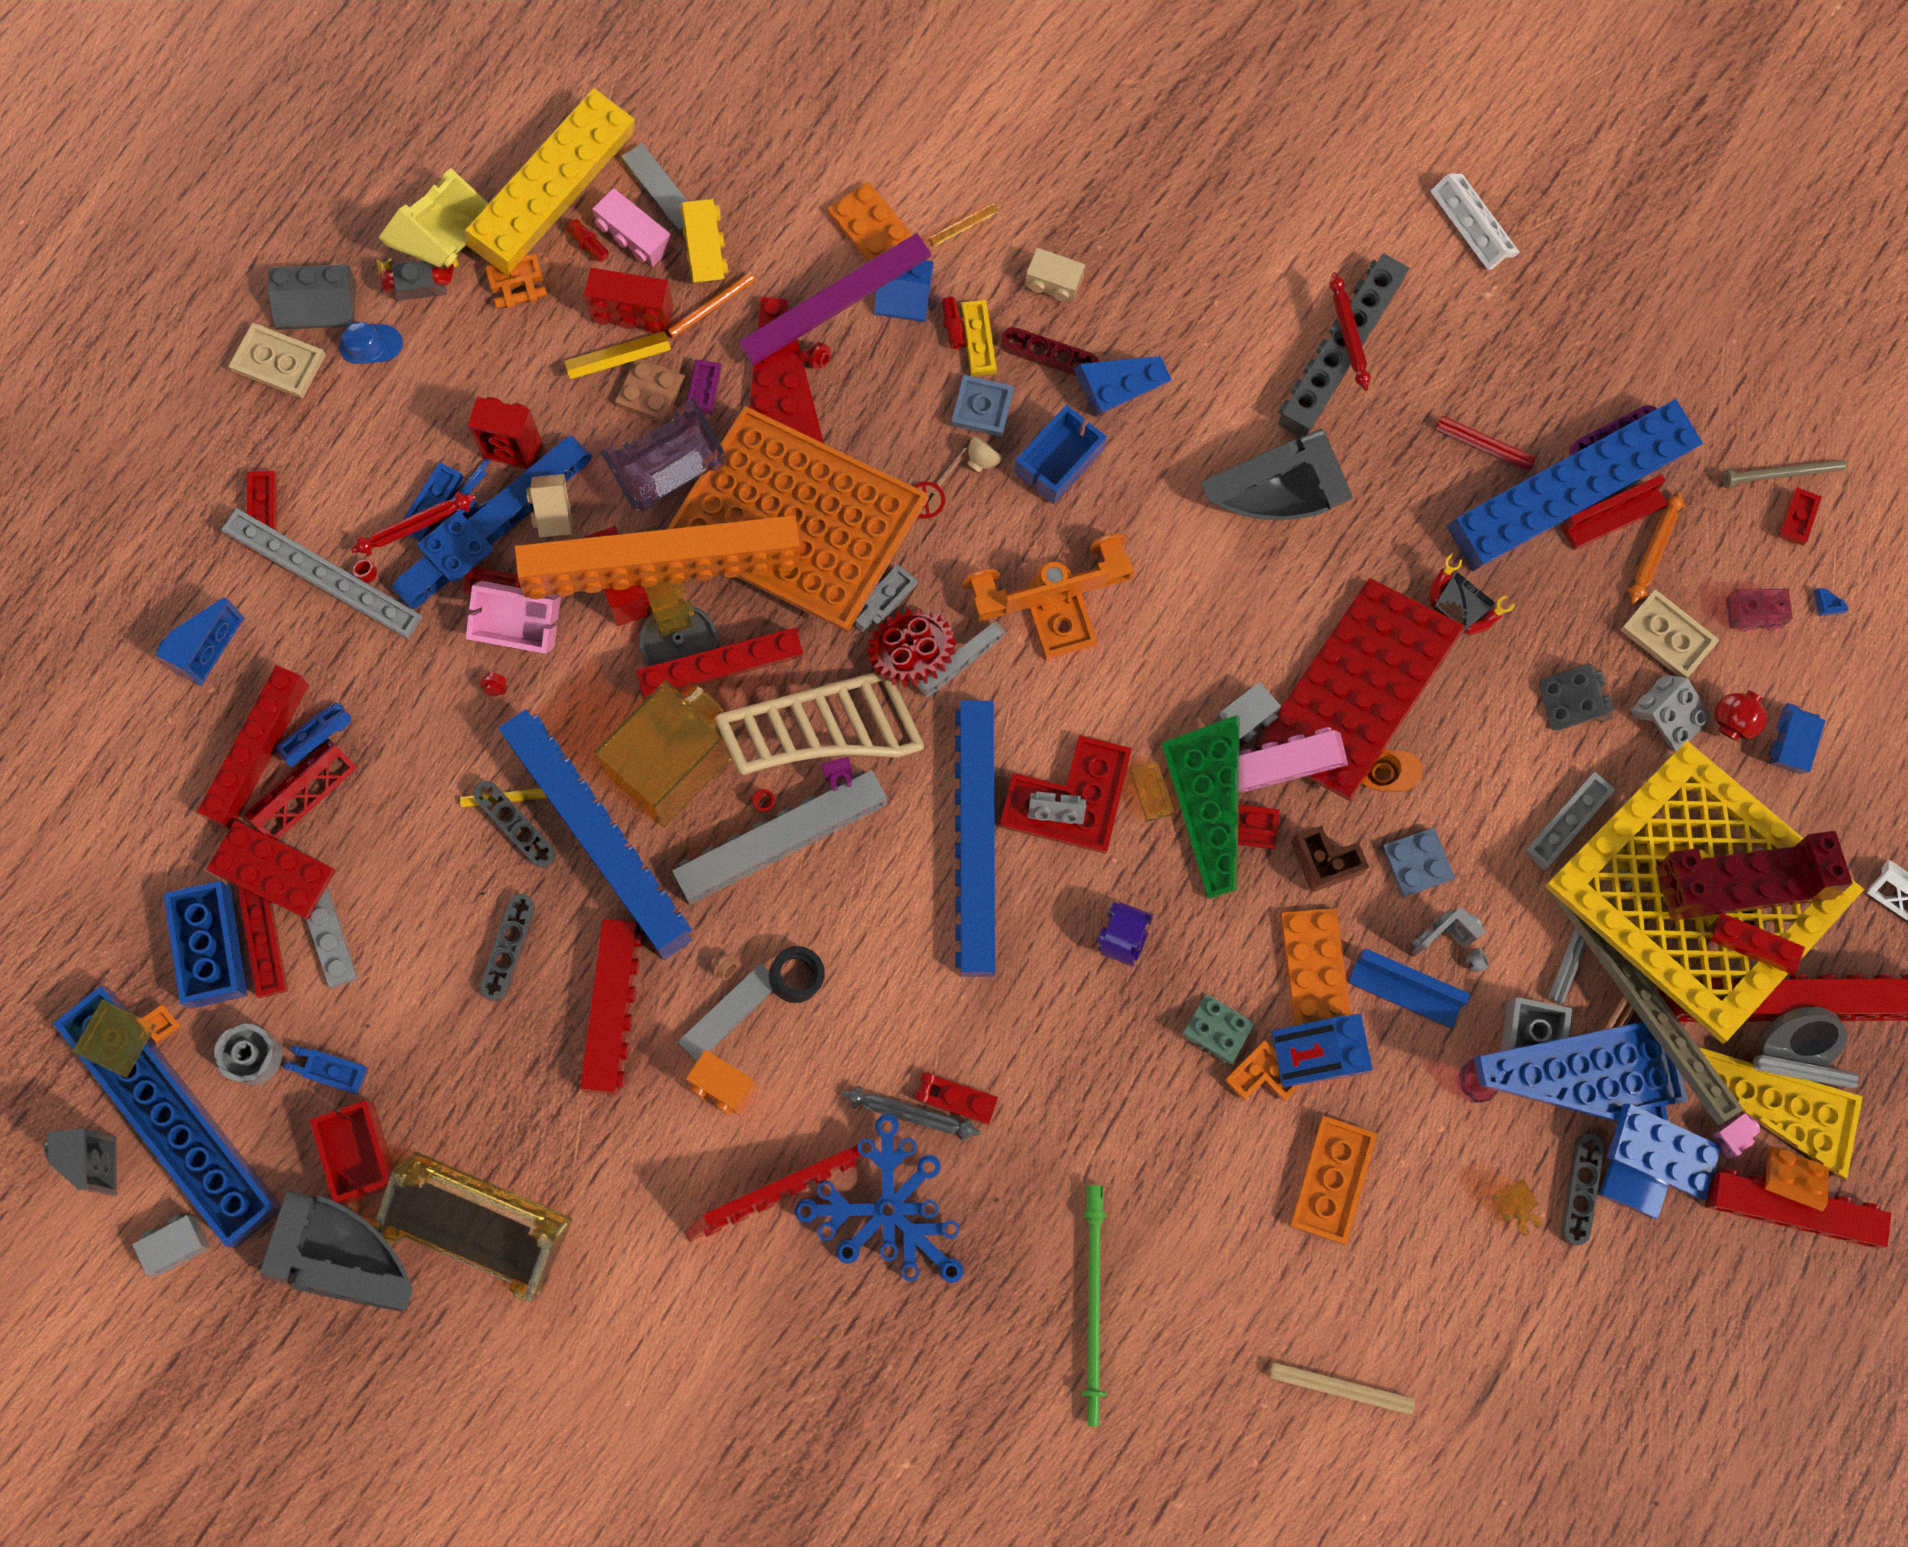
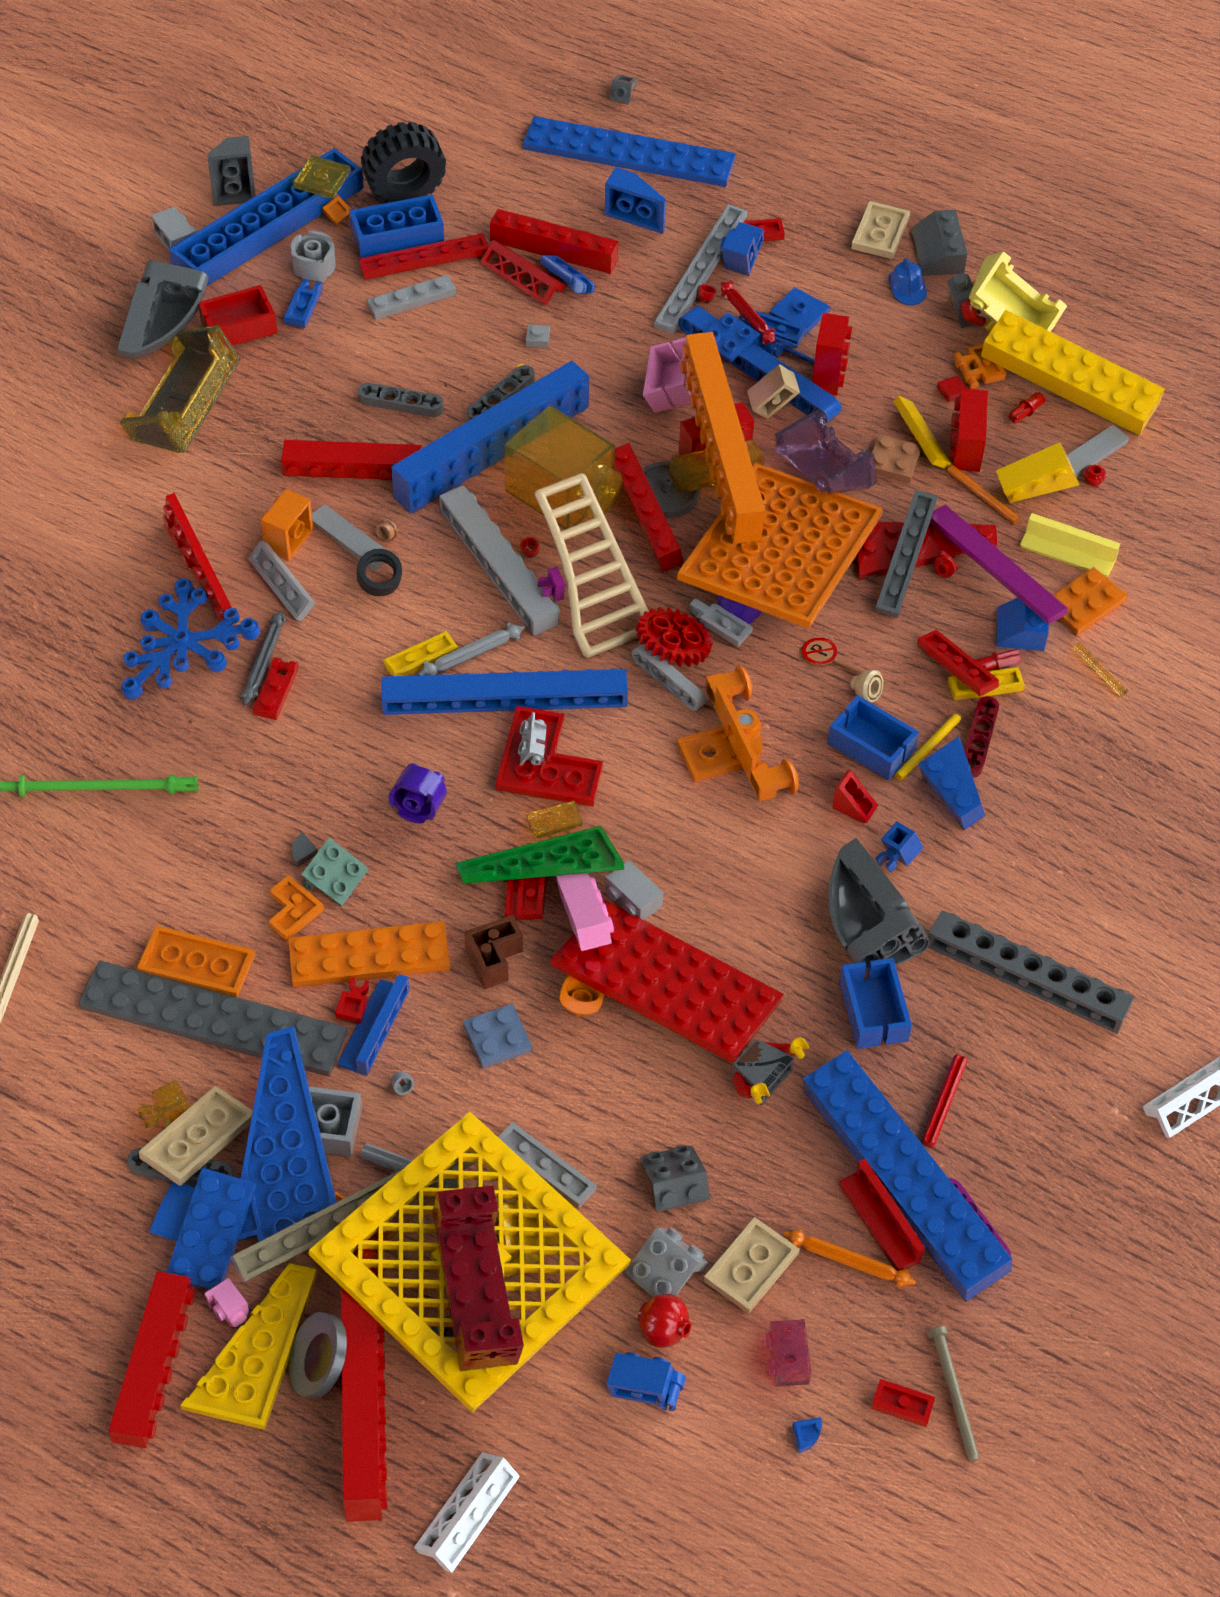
camera: 90 degrees right, 20 degrees down
red plate [206,820,336,920] -> none
red plate [480,672,507,697] -> none
bright pink brick [593,188,673,268] -> none
magenta plate [686,359,722,415] -> none
sand blue plate [951,375,1014,437] -> none
tan brick [1025,248,1086,303] -> none
blue slope [1271,1013,1373,1088] -> none
red wheel [1329,272,1371,391] -> none
light grey bracket [1410,907,1485,957] -> none
red plate [1709,912,1805,975] -> none
light grey axle [1752,1055,1859,1088] -> none
orange plate [1765,1146,1829,1211] -> none
none -> dark grey plate [78,960,348,1077]
none -> tan plate [139,1086,253,1186]
none -> light grey plate [247,541,316,621]
none -> dark grey tile [292,833,318,867]
none -> red plate [335,977,369,1024]
none -> black tyre [361,122,446,203]
none -> yellow tile [383,631,458,676]
none -> light grey wheel [418,622,525,675]
none -> blue plate [523,116,735,187]
none -> light grey plate [526,324,550,348]
none -> blue brick [720,222,764,276]
none -> blue plate [769,287,830,336]
none -> red slope [832,770,878,823]
none -> blue piece [839,958,912,1049]
none -> dark grey plate [875,490,938,618]
none -> blue brick [876,821,923,872]
none -> yellow bar [894,713,961,781]
none -> red plate [917,629,999,696]
none -> red tile [937,376,967,402]
none -> light yellow panel [1020,513,1121,577]
none -> red plate [1083,465,1106,486]

